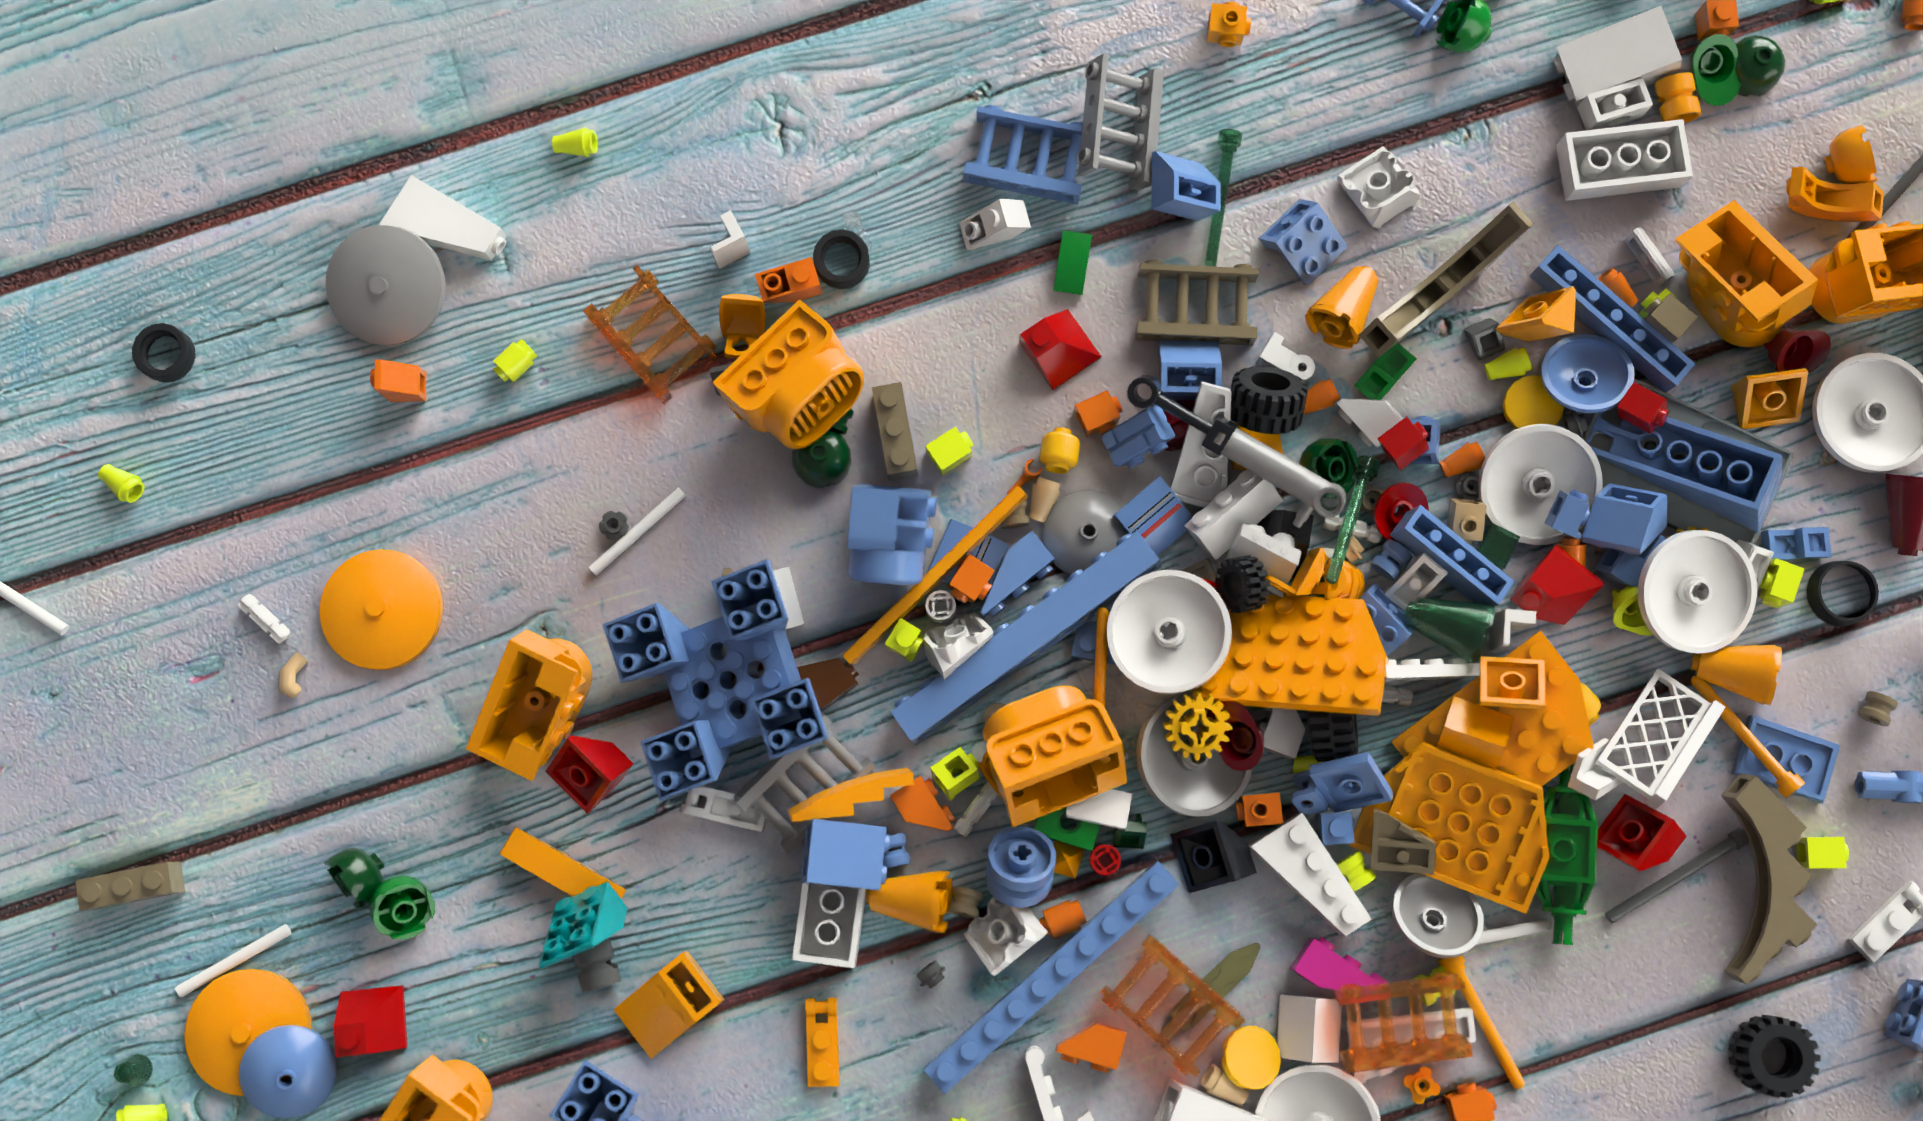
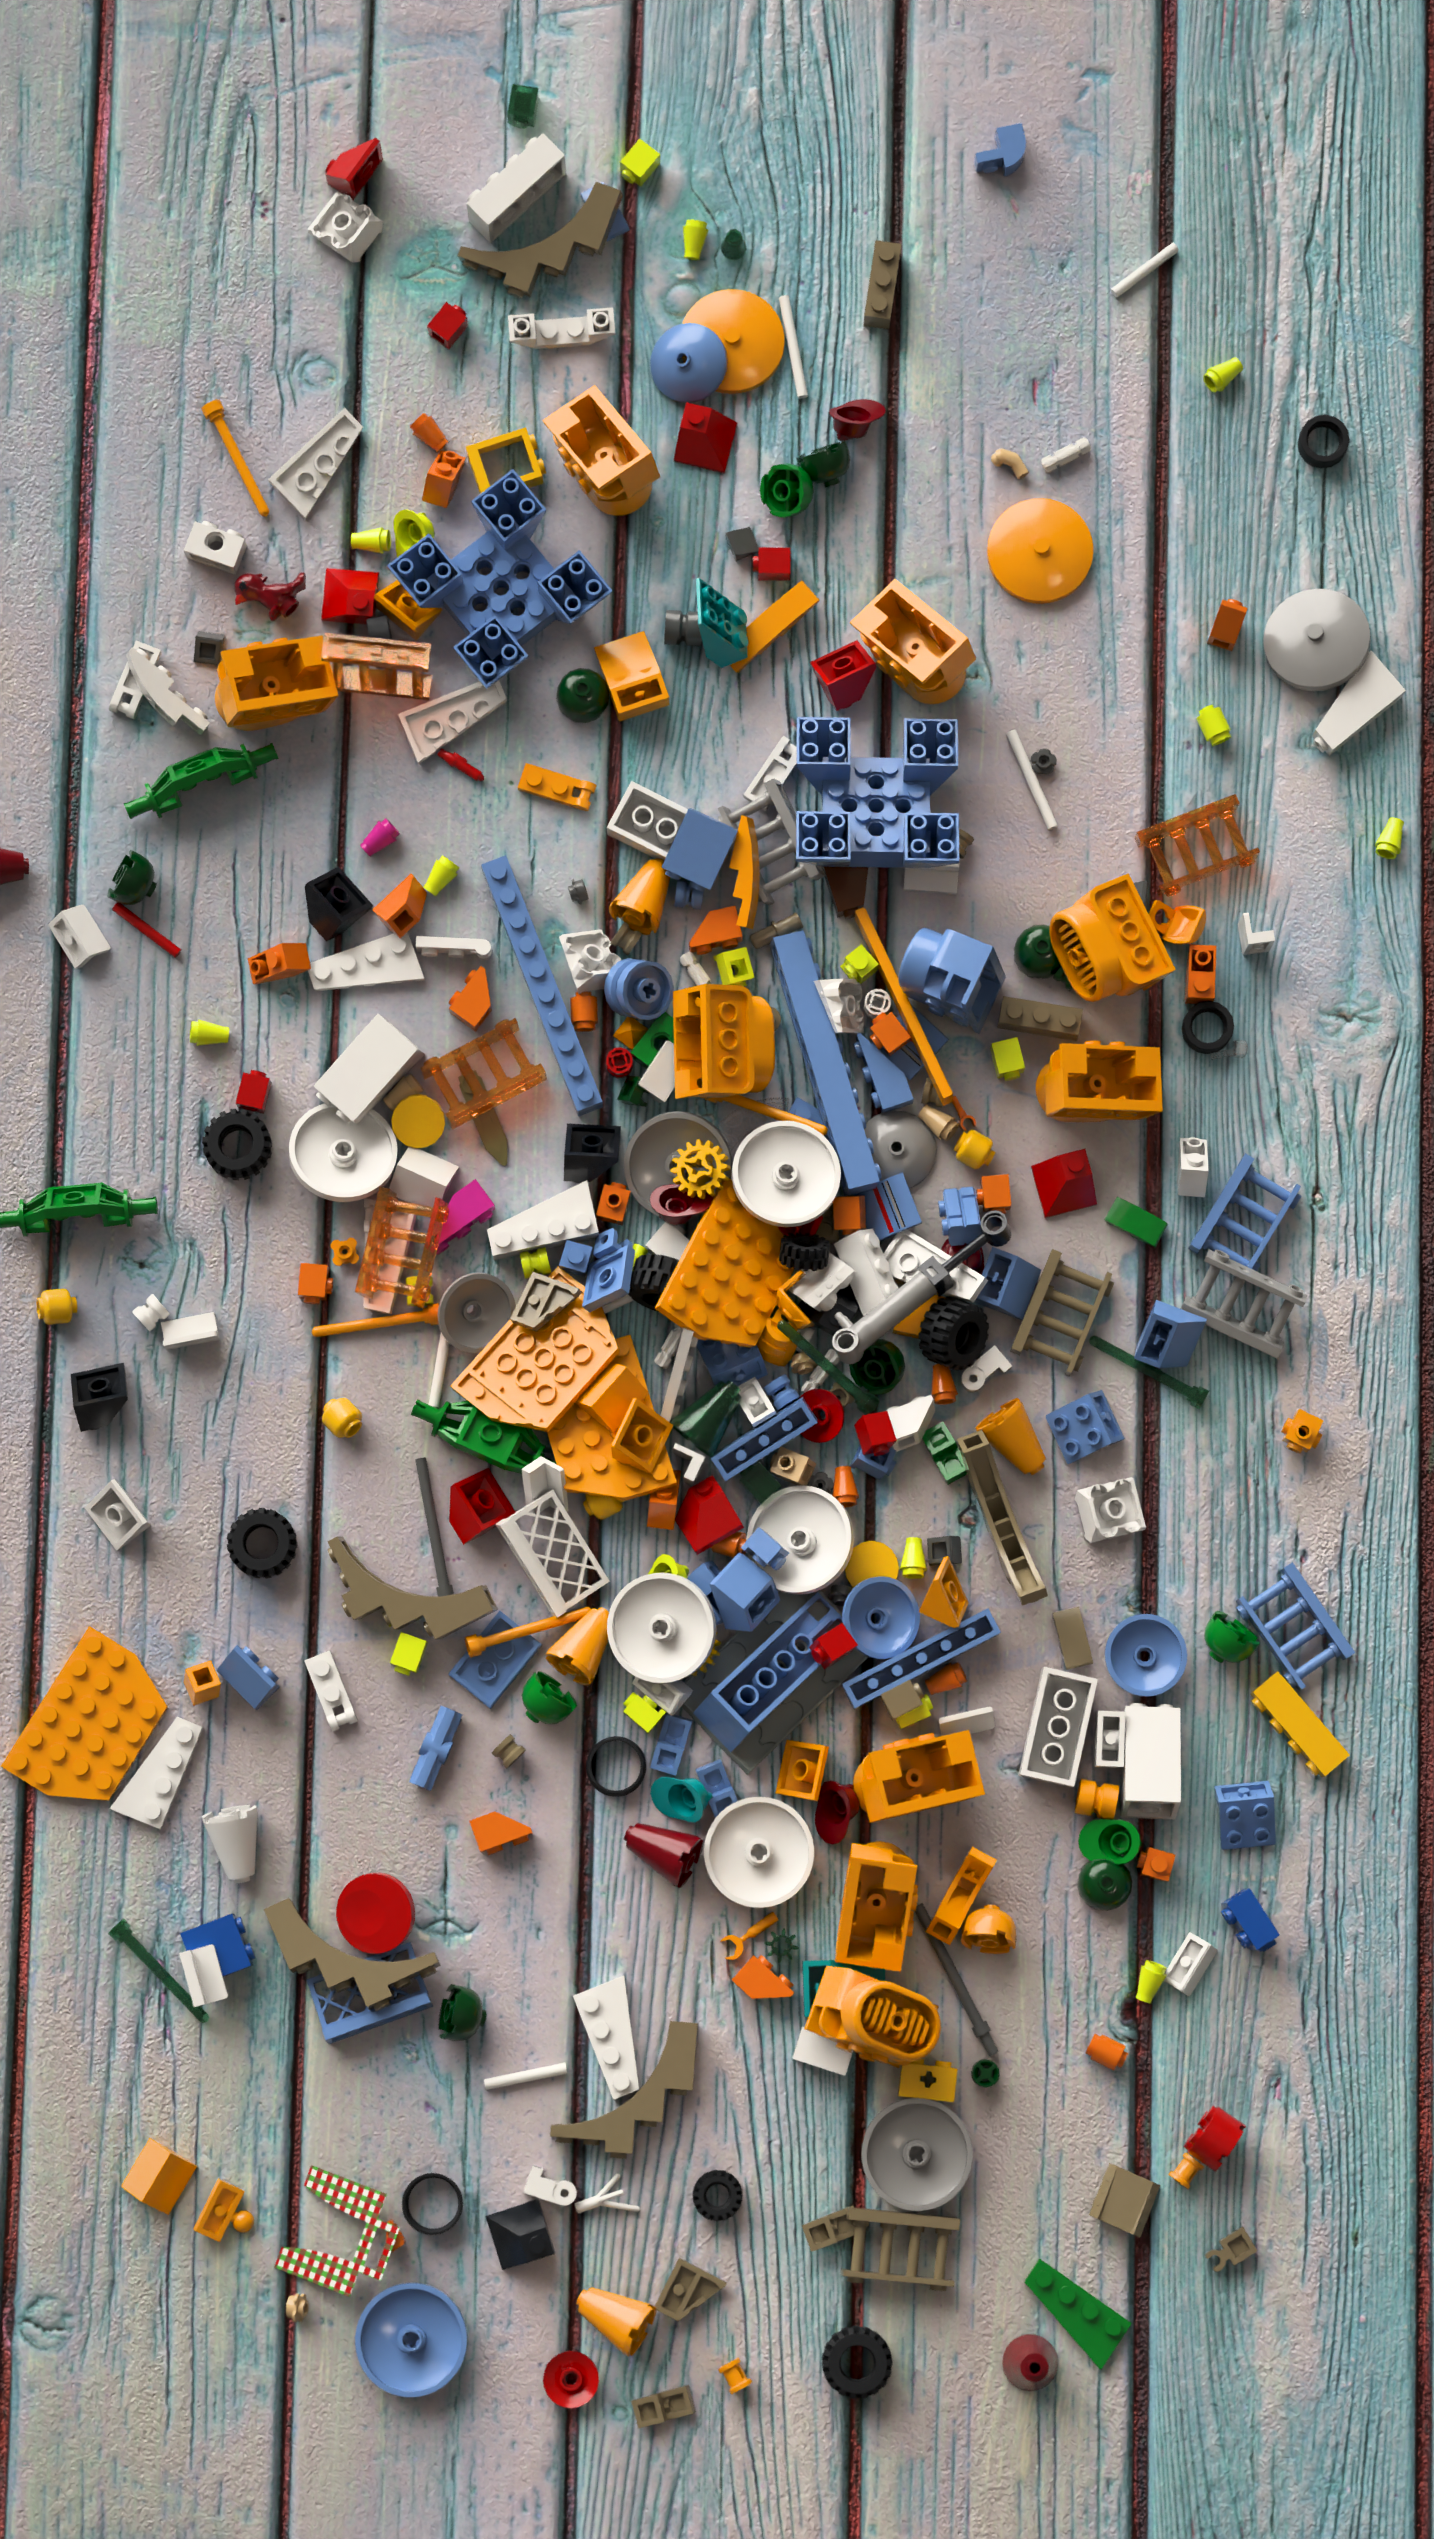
camera: 105 degrees right, 0 degrees up
none -> yellow head [322,1398,362,1438]
none -> green cylinder [522,1671,577,1724]
none -> dark green cylinder [556,668,609,723]
none -> orange slope [647,1470,681,1530]
none -> teal piece [650,1777,713,1823]
none -> medium blue slope [695,1759,738,1818]
none -> dark grey slope [725,527,759,561]
none -> dark tan axle [750,912,803,949]
none -> red brick [753,547,790,581]
none -> dark red piece [829,399,886,441]
none -> orange brick [833,1195,866,1235]
none -> light orange brick [1036,1040,1163,1122]
none -> dark tan slope [1053,1607,1093,1670]
none -> medium blue dish [1105,1614,1187,1697]

